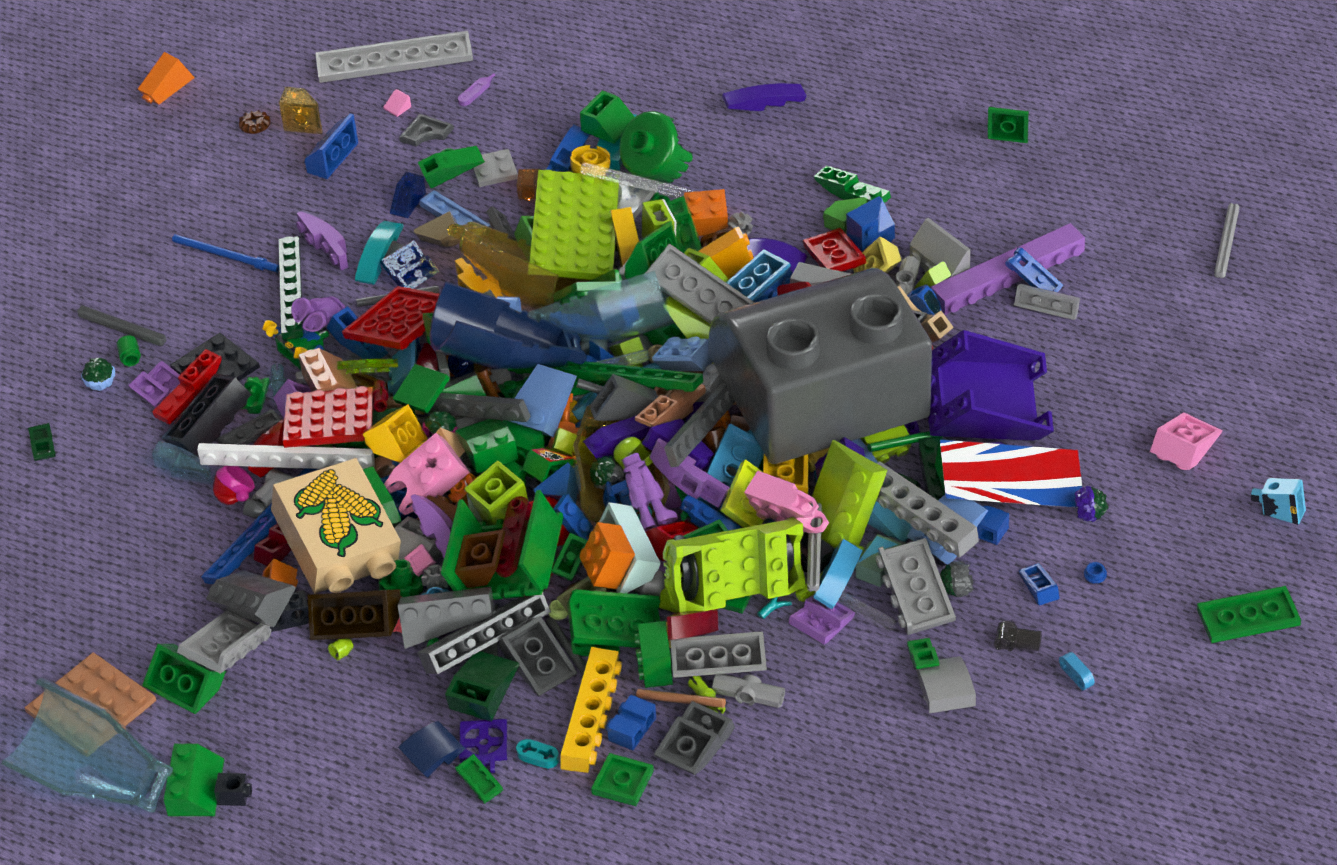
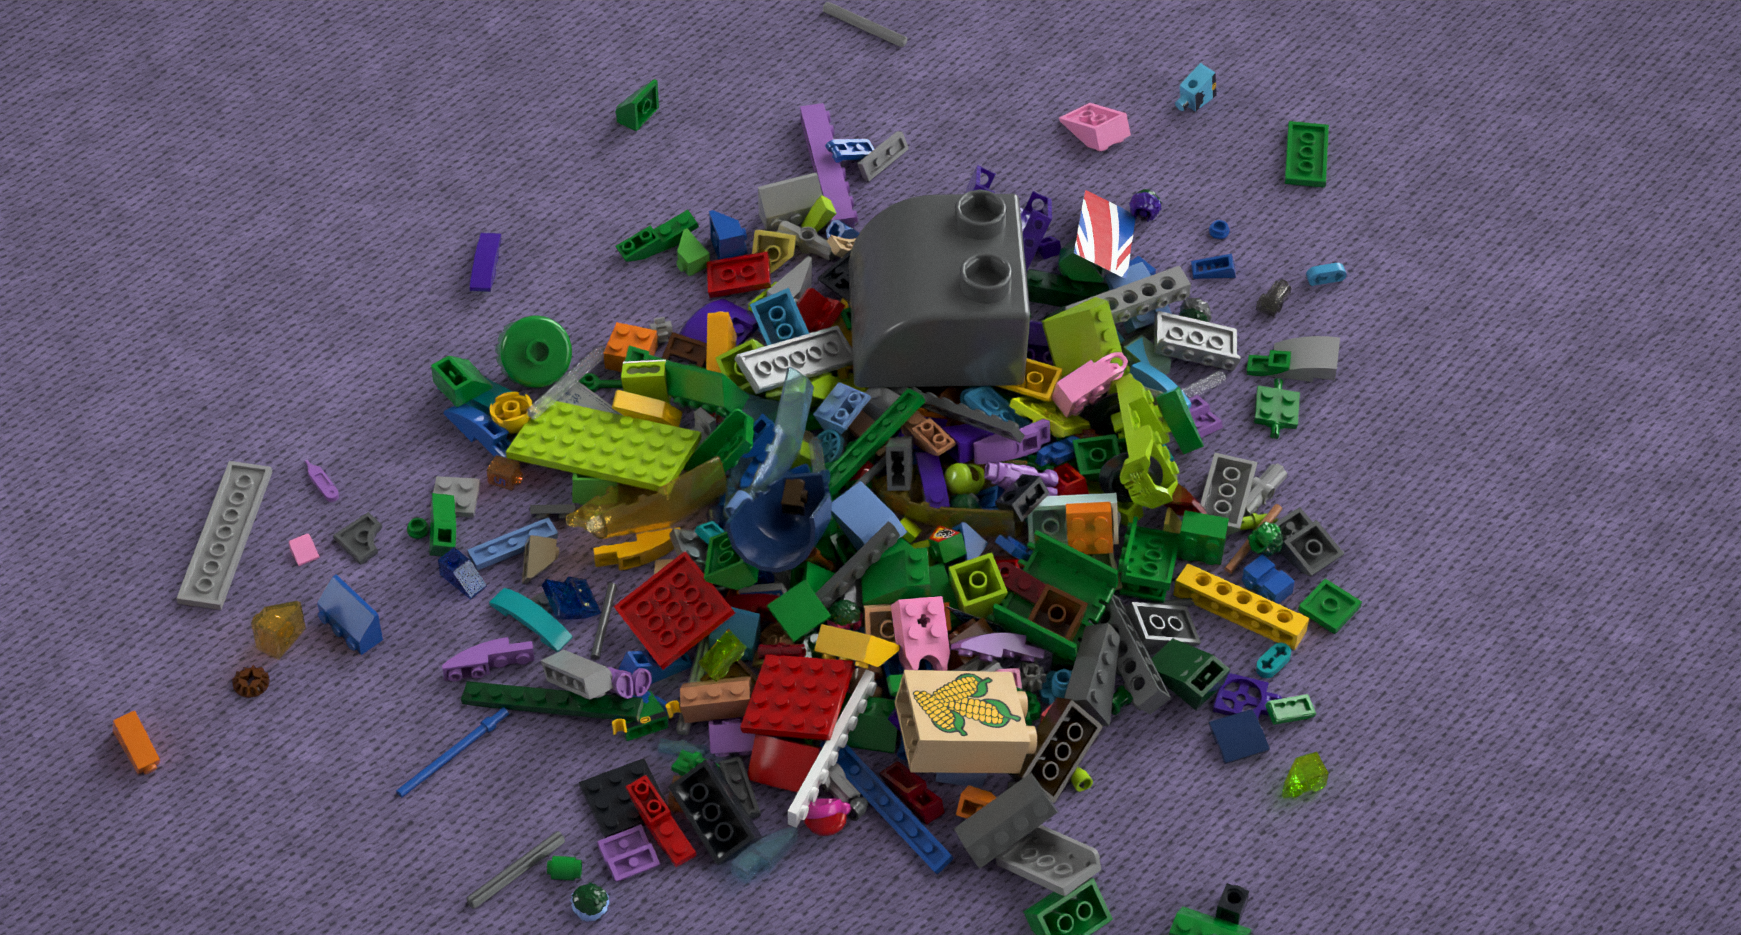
camera: 75 degrees left, 5 degrees up
none -> light grey brick [541,650,613,699]
none -> dark brown brick [781,479,808,516]
none -> black brick [995,474,1050,522]
none -> green slope [1156,387,1204,455]
none -> green piece [1247,521,1283,557]
none -> green plate [1254,378,1300,439]
none -> clear neon green slope [1282,751,1329,798]

